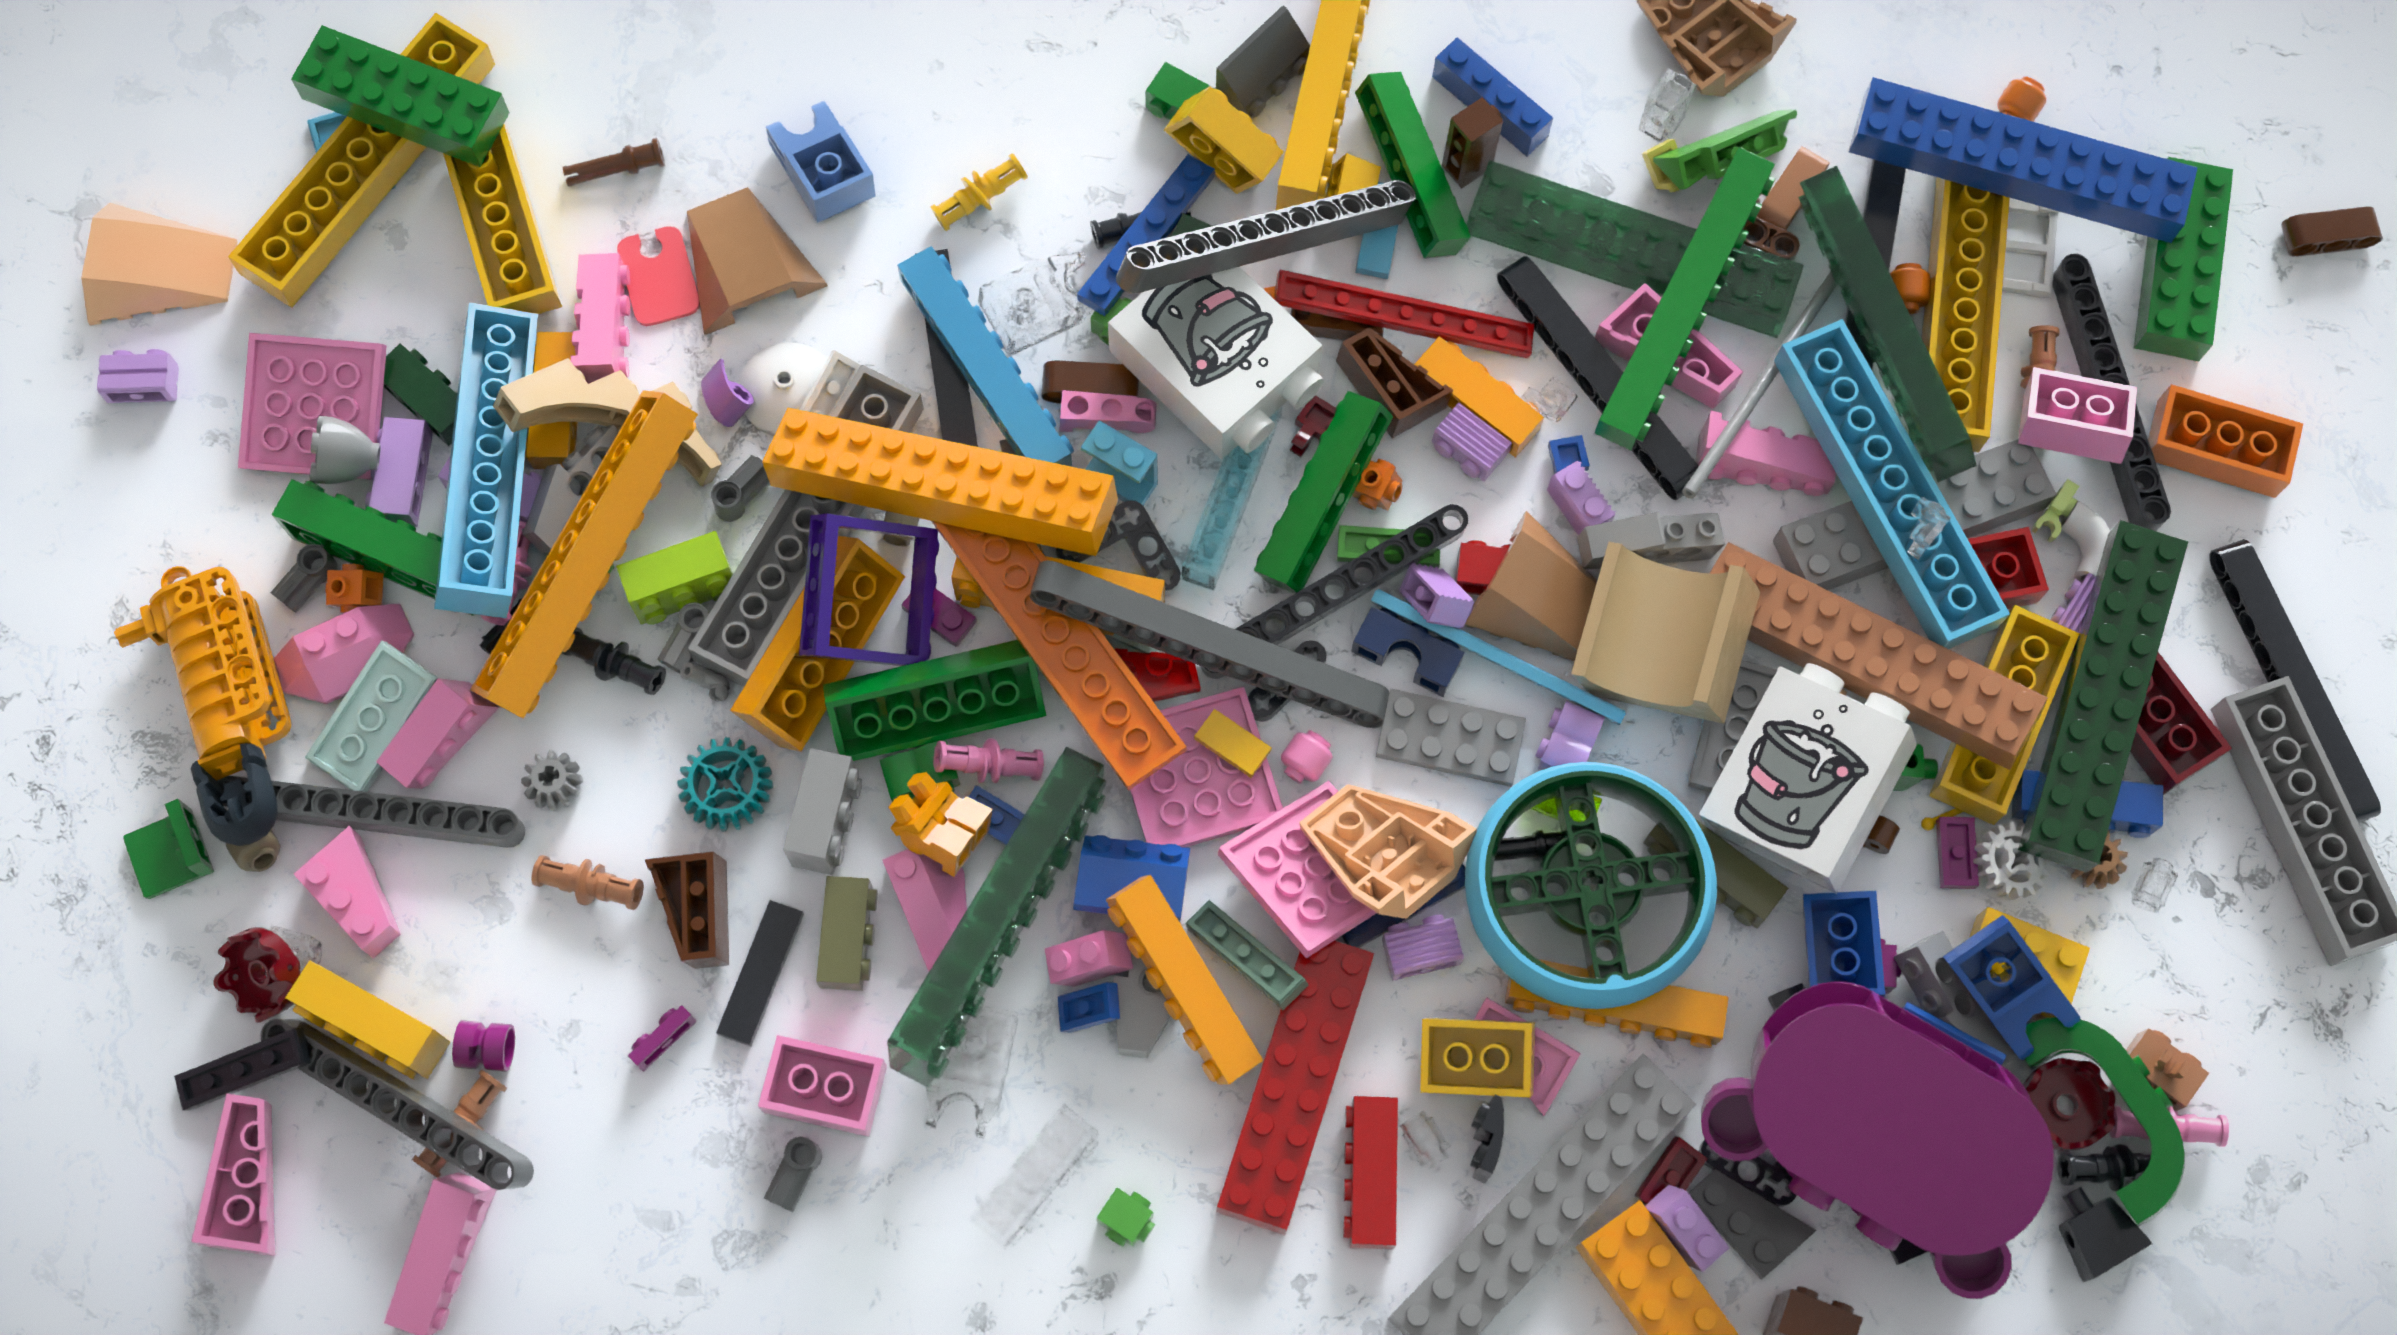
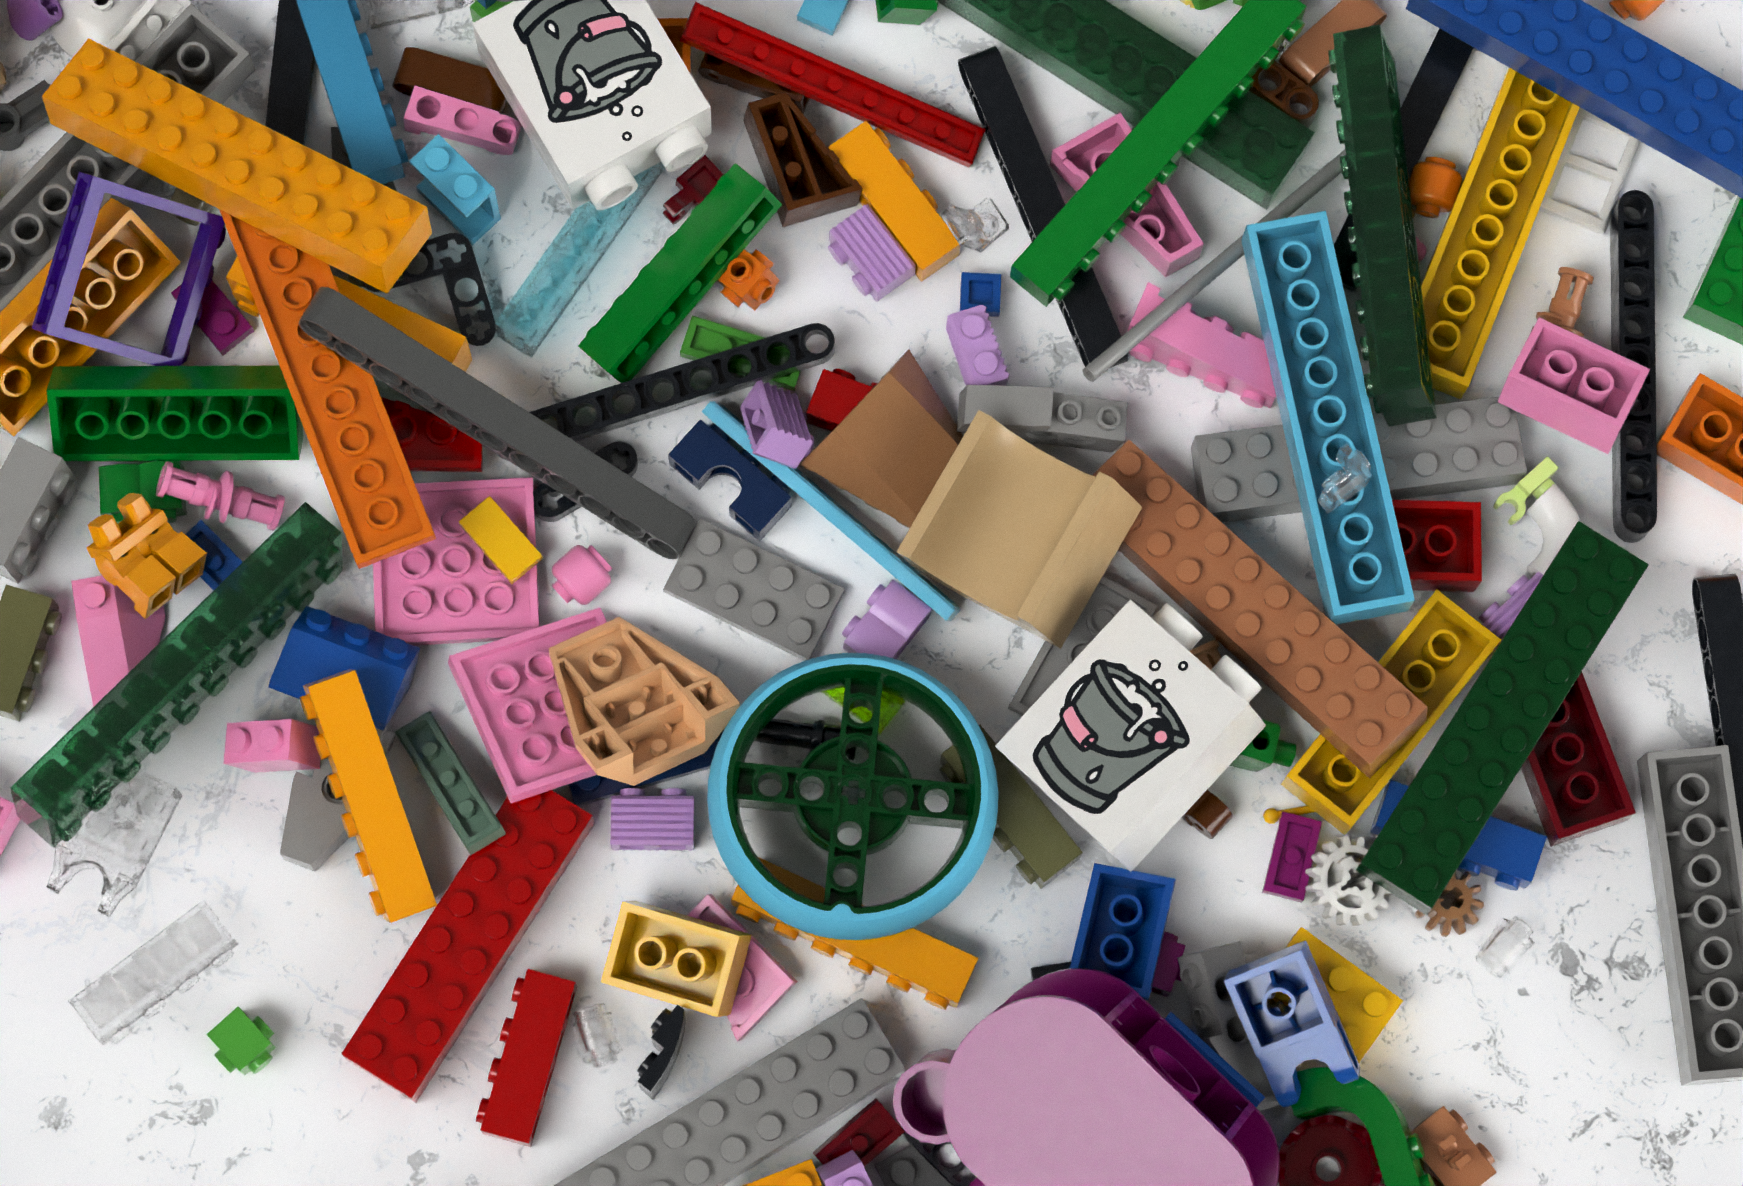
camera: 10 degrees right, 5 degrees up
blue plate [1057,982,1120,1033] -> none

